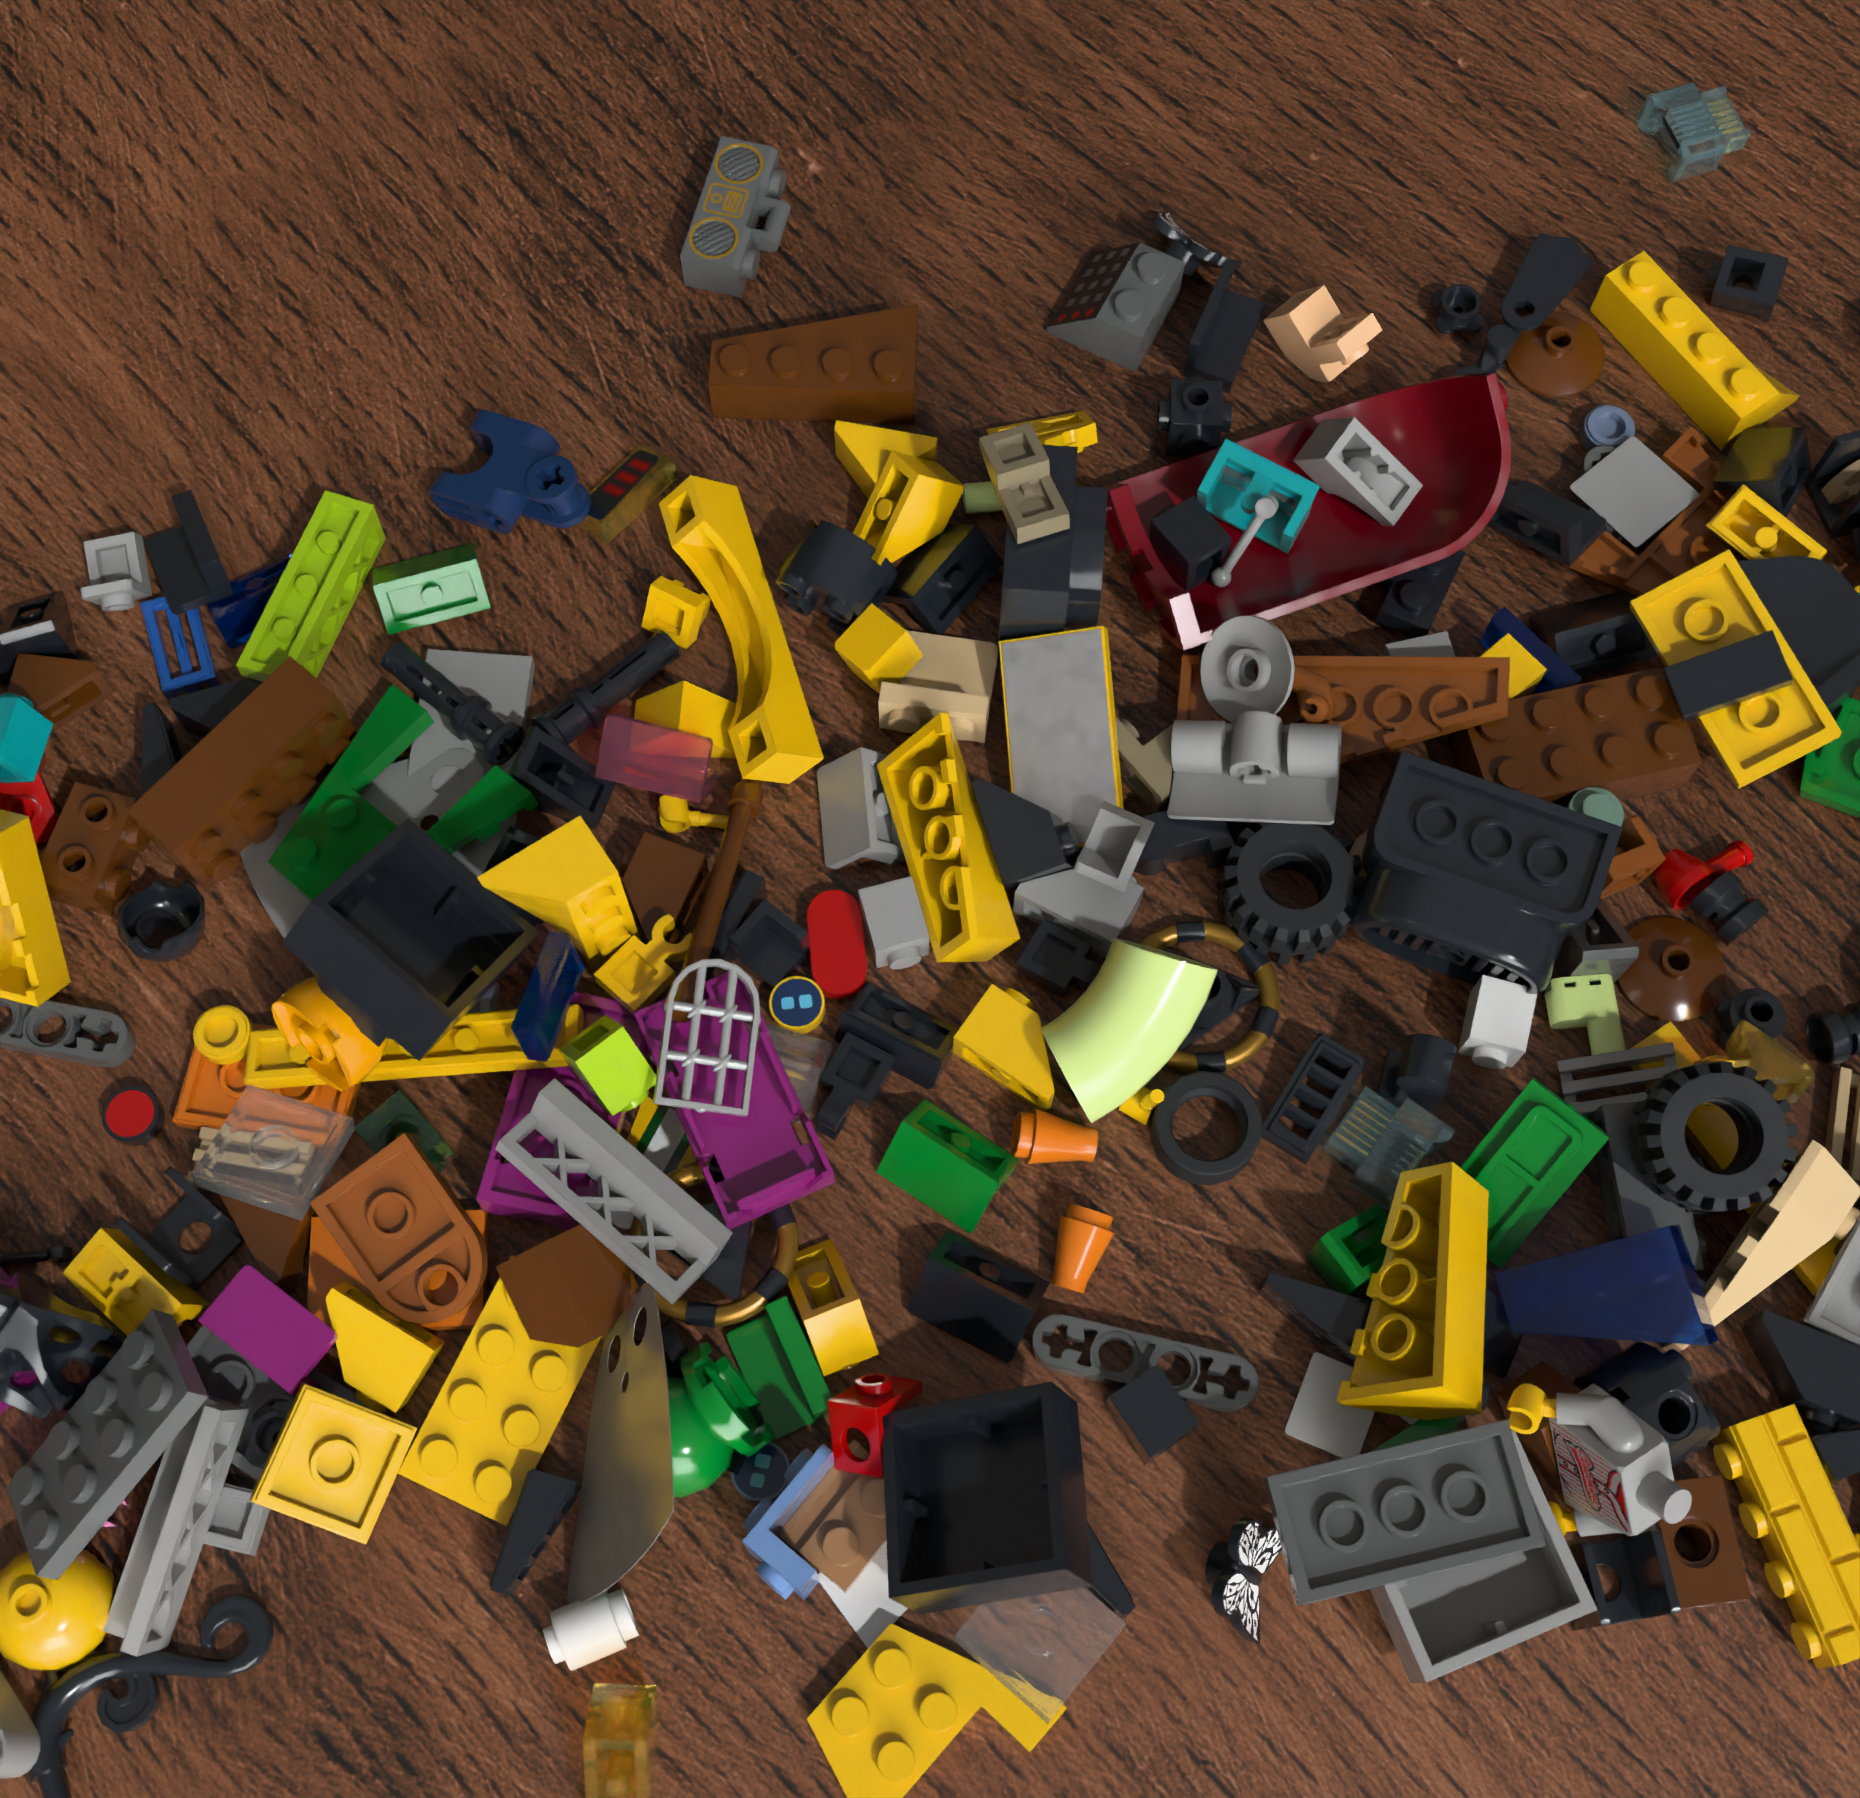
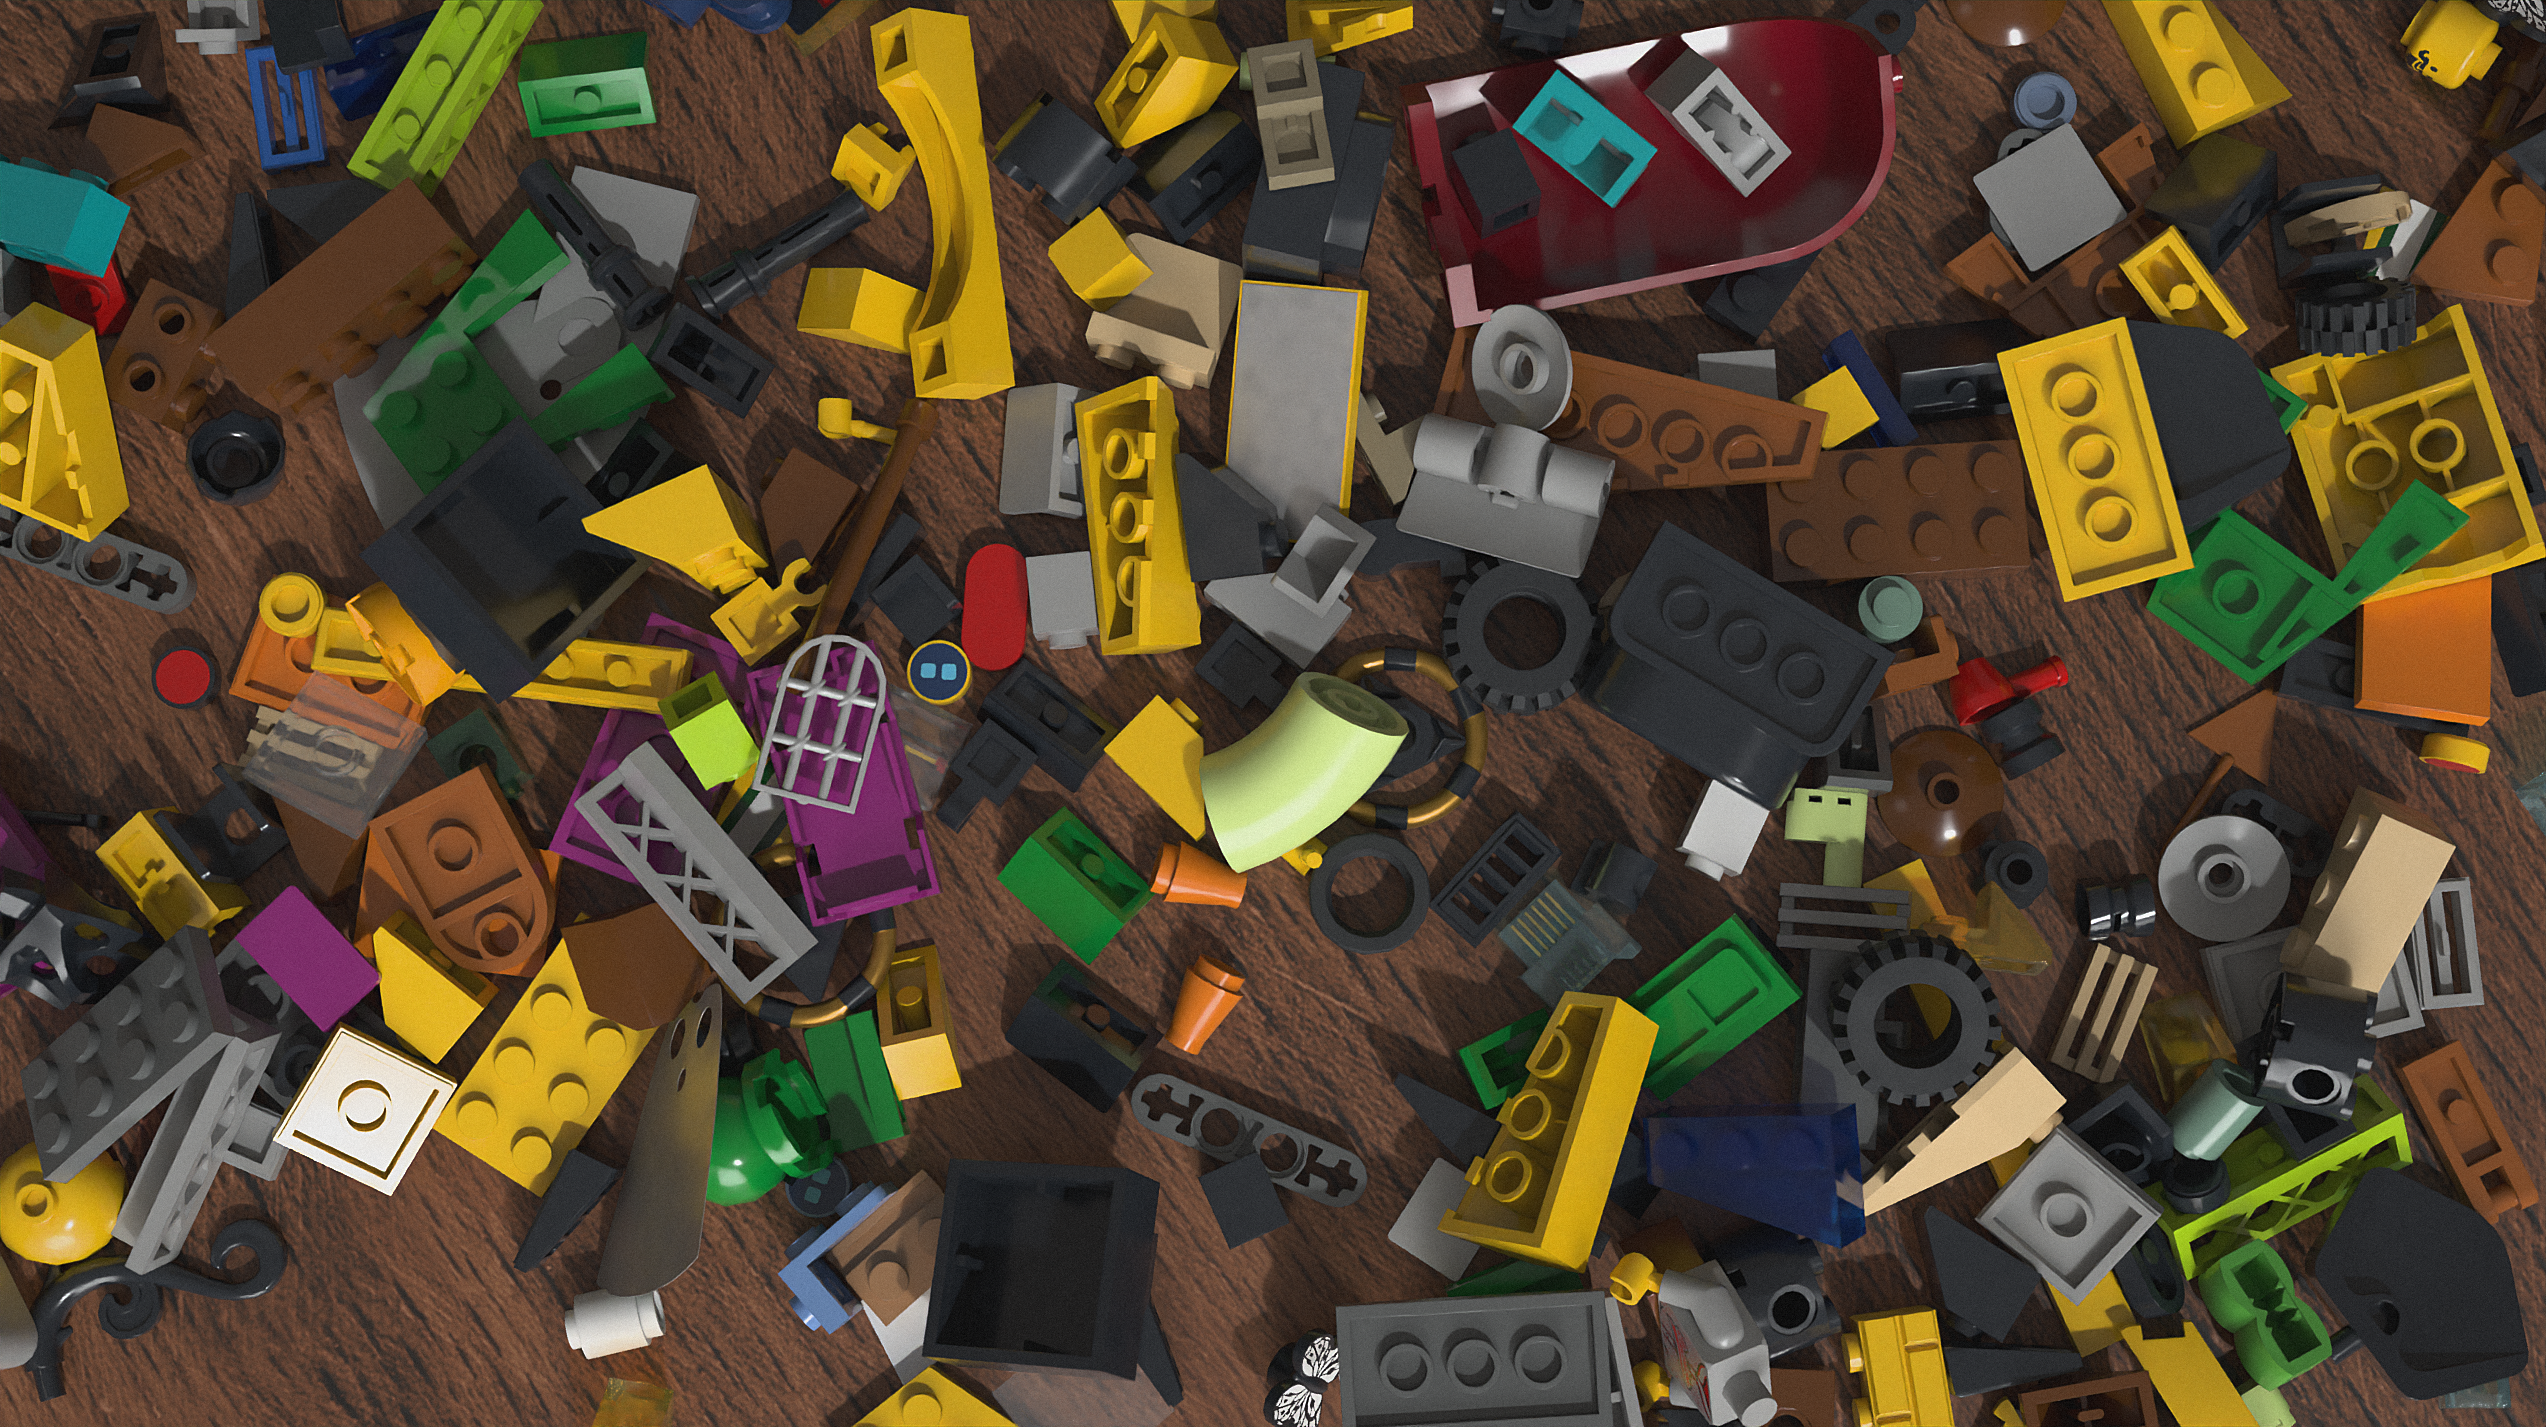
camera: 10 degrees right, 15 degrees up
clear blue tile [511,931,584,1062] -> none
clear pink panel [595,714,716,803] -> none
red bracket [827,1373,923,1478] -> none
light grey hinge [1211,495,1278,588] -> none
dark orange arm [1291,664,1336,724] -> none
black panel [1487,480,1607,567] -> none
black tile [1663,630,1793,722] -> none

